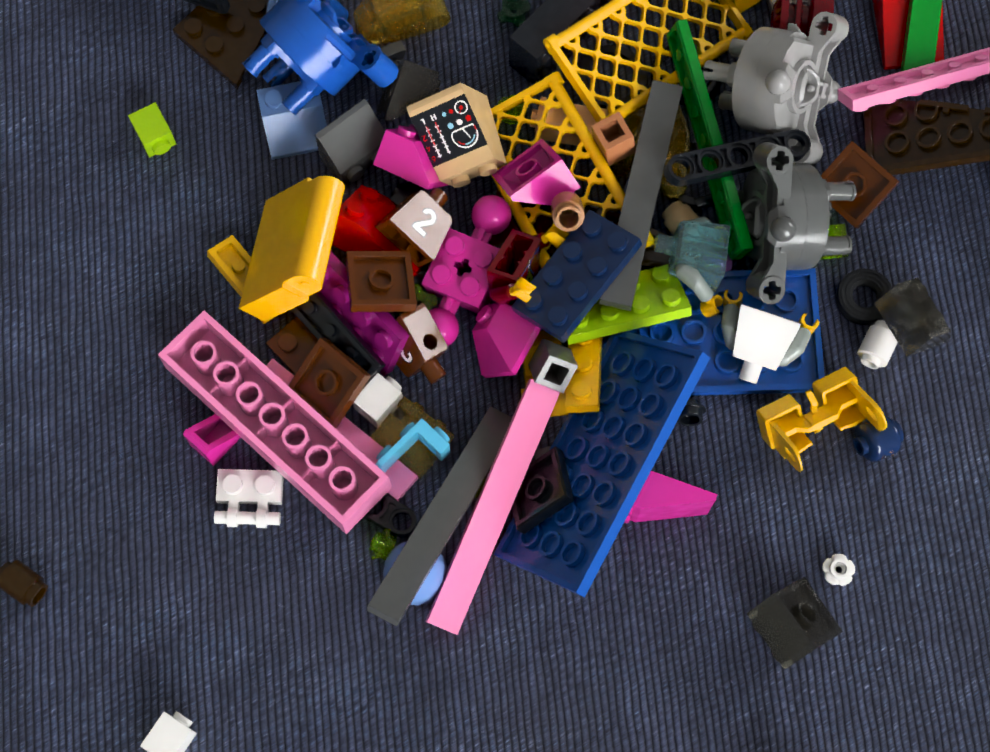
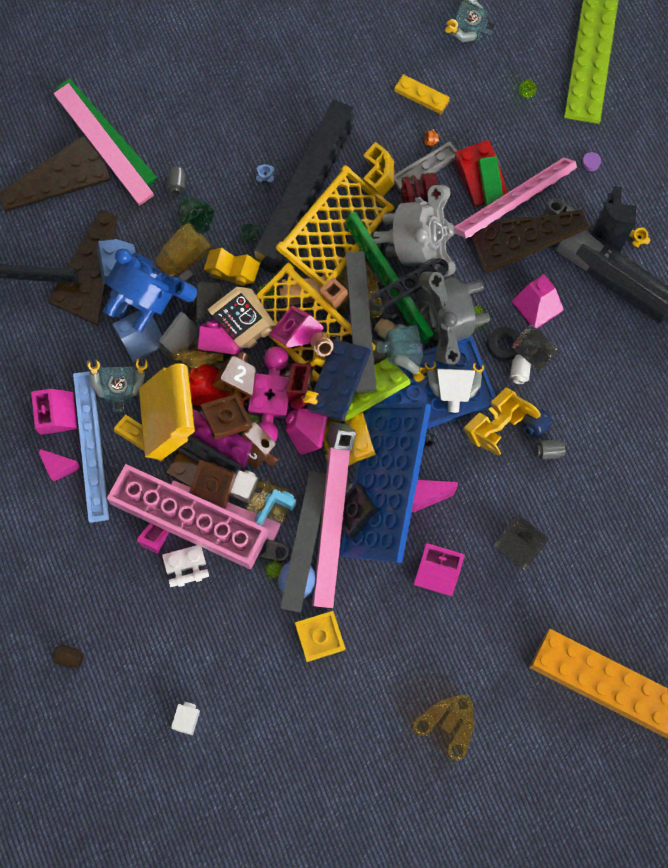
camera: 20 degrees left, 0 degrees up
lime brick [128,102,177,158] -> none
reddish brown plate [821,141,900,229] -> none
white plate [822,554,855,586] -> none
none -> dark pink slope [31,389,78,435]
none -> dark pink slope [39,449,80,482]
none -> light blue plate [73,371,109,523]
none -> torso [87,358,147,412]
none -> clear yellow plate [173,346,223,368]
none -> yellow brick [204,248,260,286]
none -> yellow plate [295,611,345,662]
none -> dark pink slope [414,543,465,597]
none -> dark pink slope [511,274,564,331]
none -> dark grey brick [535,439,565,460]

